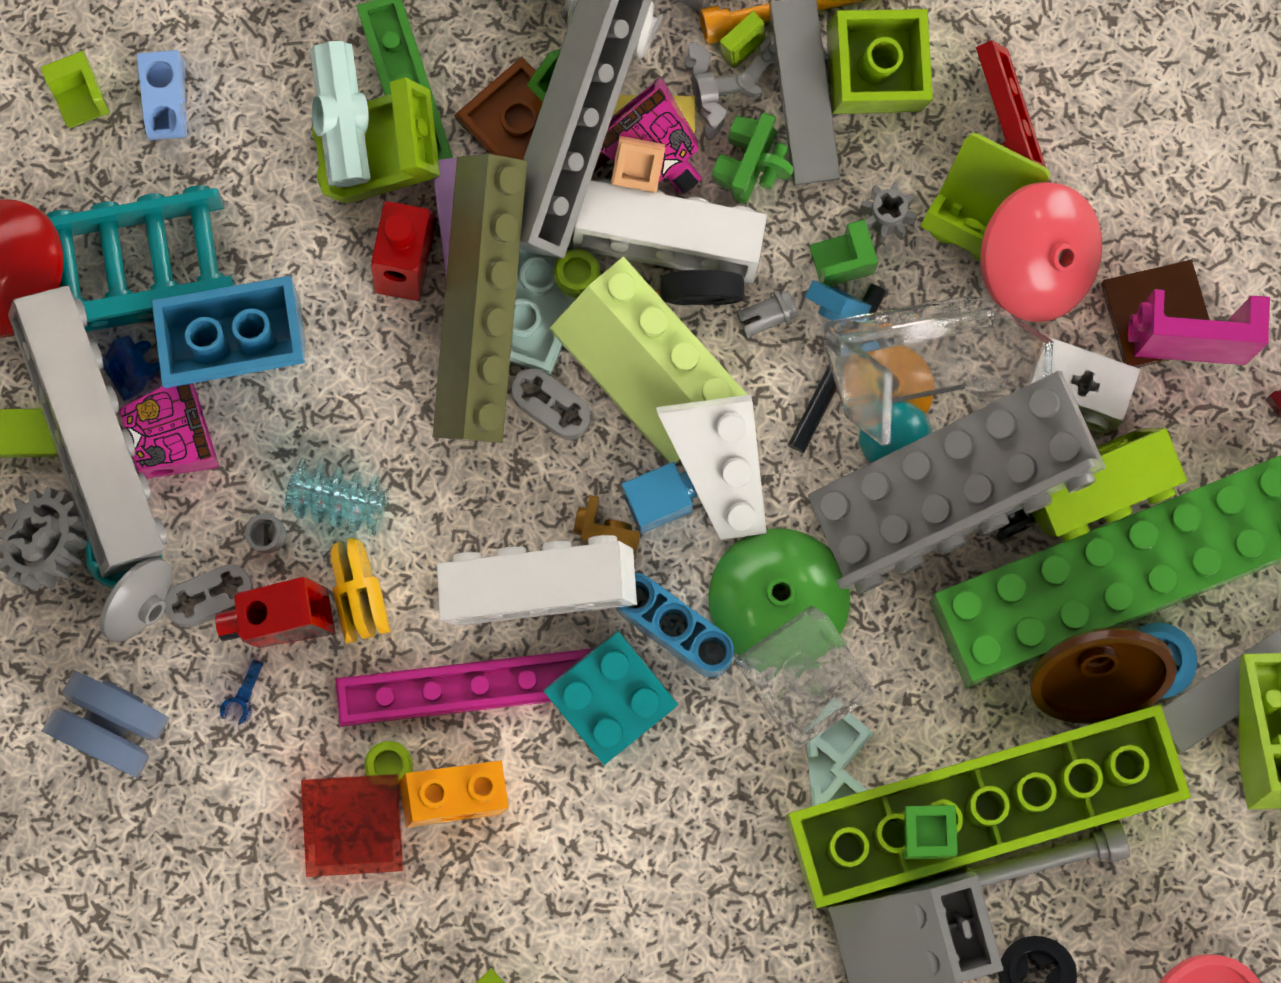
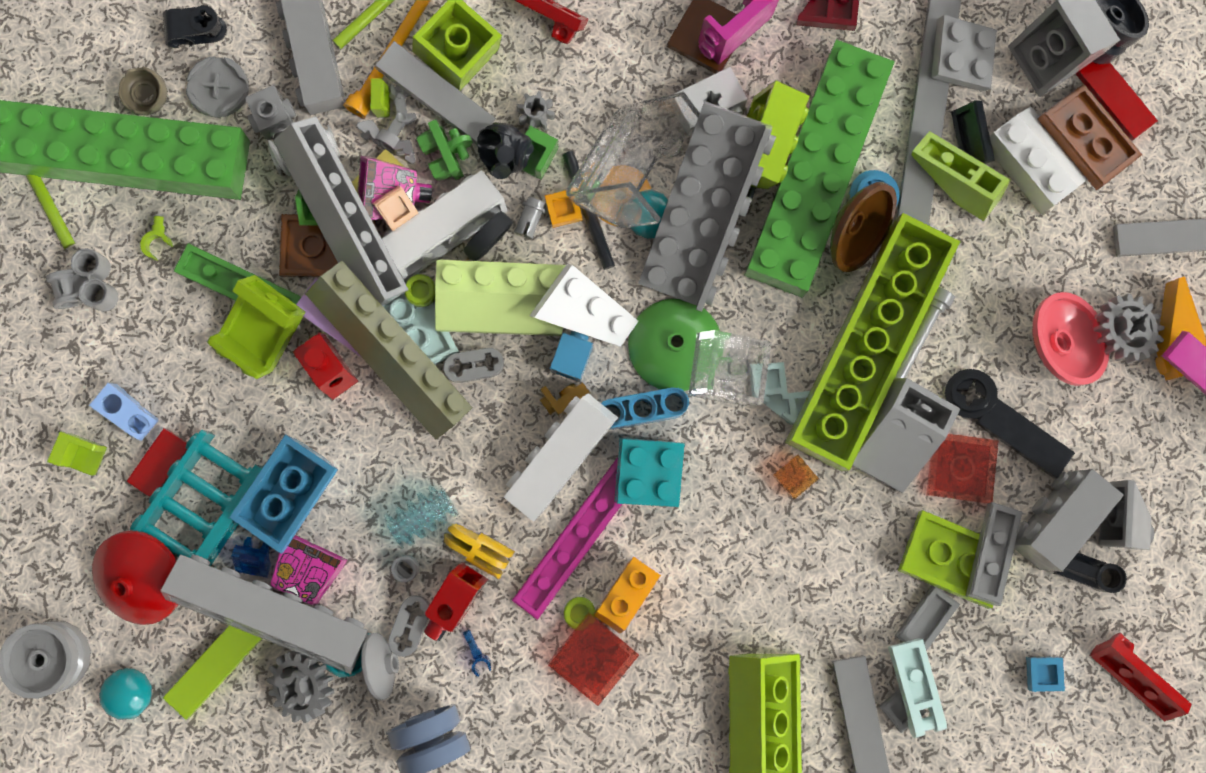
camera: 50 degrees left, 5 degrees up
light aqua piece [310,41,370,187] -> none
dark azure plate [805,280,871,324] -> none
bright green panel [902,805,958,860] -> none
lime bracket [920,133,1051,262] -> none
coral dish [981,182,1102,322] -> none
none -> red tile [126,428,187,497]
none -> black hair [477,122,534,179]
none -> light orange plate [545,188,583,228]
none -> clear orange plate [772,454,819,500]

